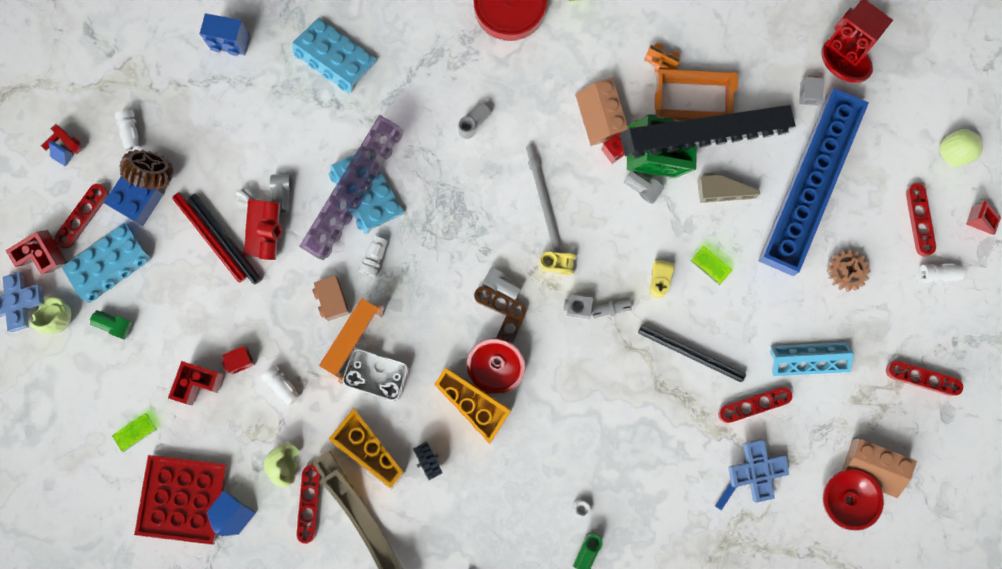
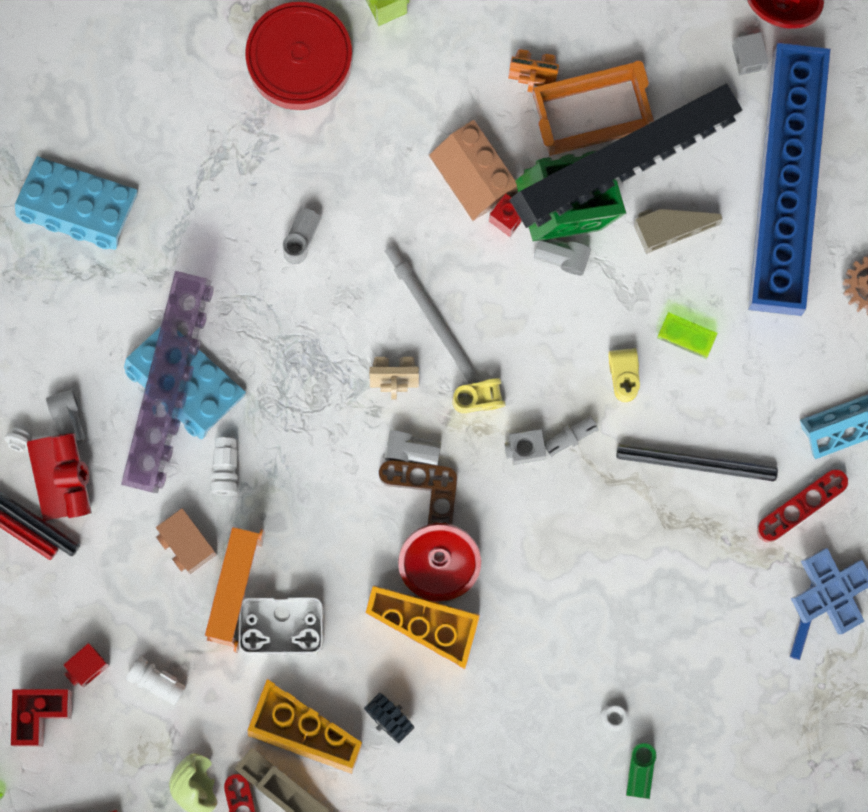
camera: 20 degrees left, 0 degrees up
none -> tan hips [369,357,419,400]

